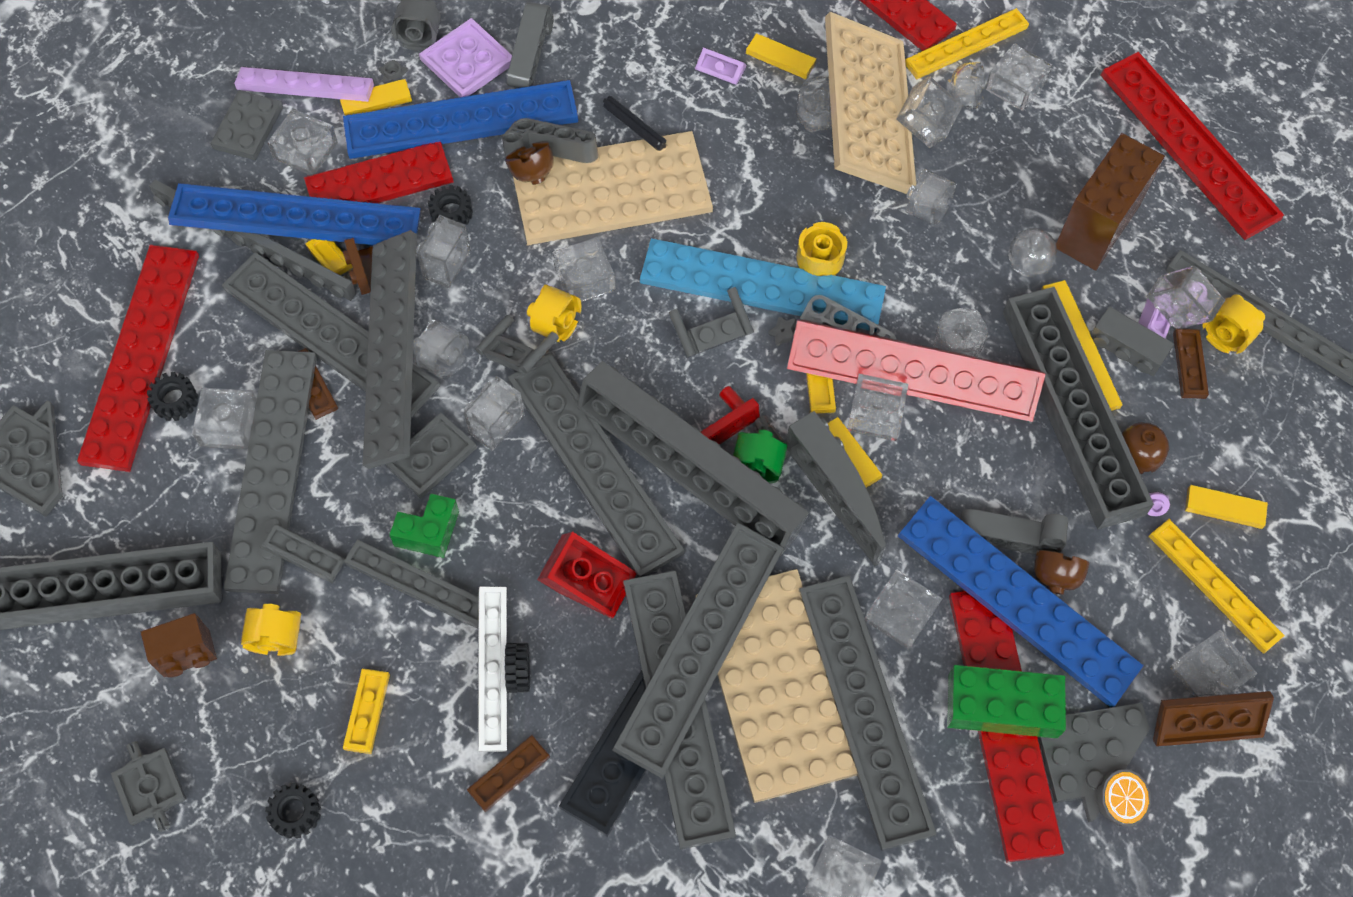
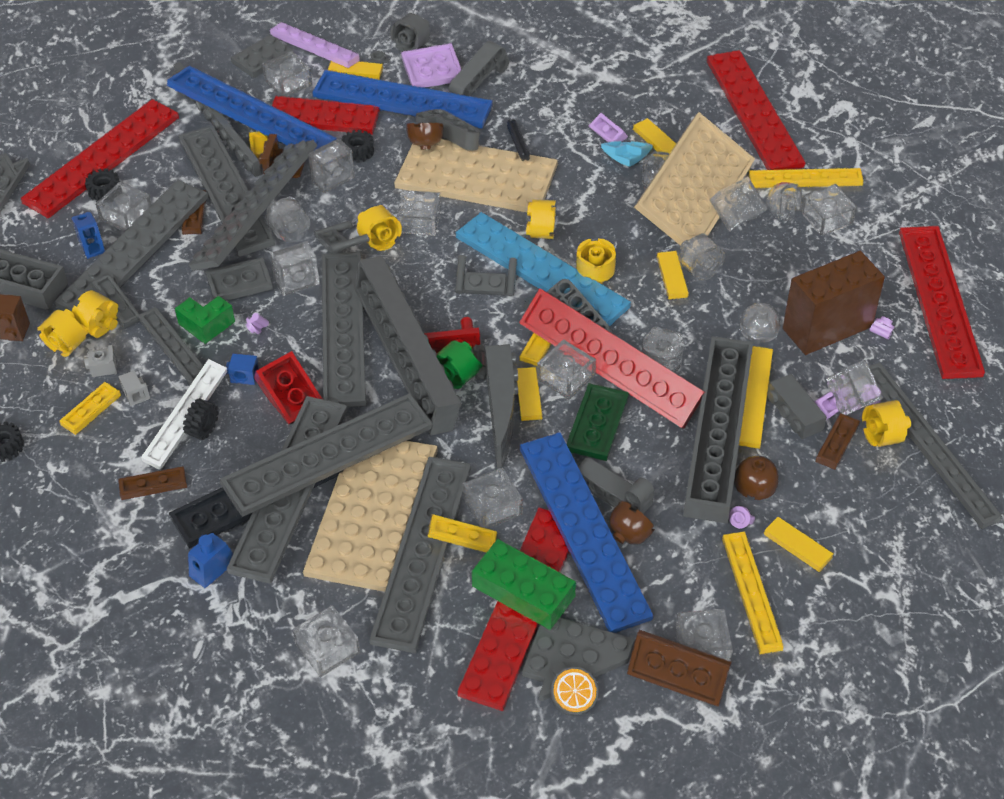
camera: 30 degrees right, 15 degrees down
none -> blue torso [72,212,105,259]
none -> yellow brick [72,290,118,338]
none -> light grey brick [84,345,117,377]
none -> light grey brick [118,371,150,406]
none -> blue torso [188,533,233,589]
none -> blue brick [226,354,259,385]
none -> lavender plate [245,313,269,334]
none -> yellow tile [427,514,497,553]
none -> yellow brick [526,199,556,239]
none -> dark green plate [566,383,629,461]
none -> medium azure brick [601,141,653,167]
none -> yellow tile [657,251,688,300]
none -> lavender plate [870,316,894,339]

